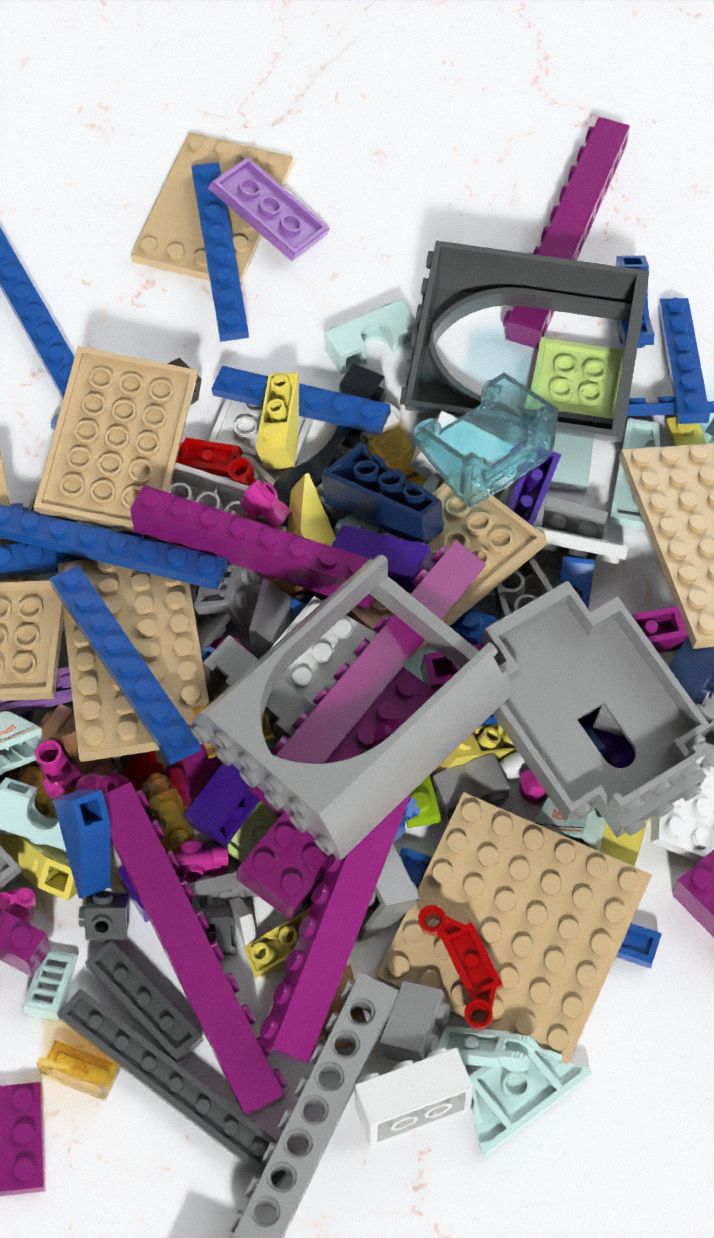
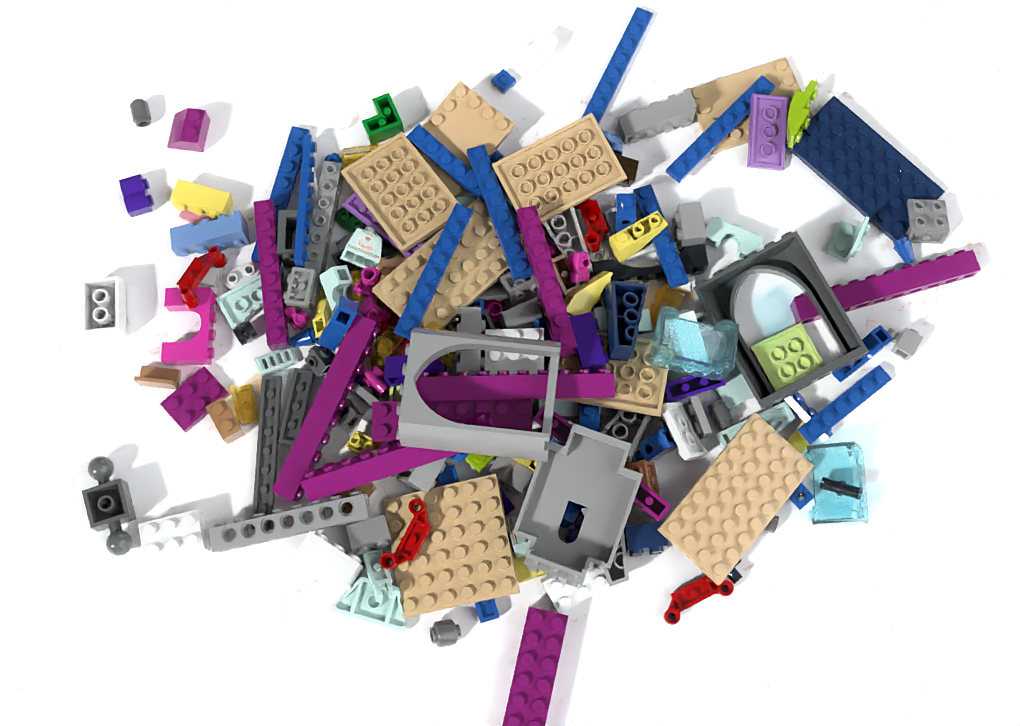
camera: 55 degrees right, 15 degrees up
none -> medium nougat brick [206,397,245,444]
none -> blue cone [289,327,319,348]
none -> head [430,619,461,648]
none -> blue torso [615,193,636,234]
none -> light grey wedge [617,88,697,144]
none -> light grey brick [672,202,707,253]
none -> dark grey brick [708,399,734,430]
none -> dark blue plate [785,96,945,242]
none -> lime slope [786,80,819,148]
none -> light aqua bracket [826,216,870,263]
none -> light grey brick [887,327,923,361]
none -> blue cone [893,236,916,265]
none -> light grey bracket [905,199,950,244]

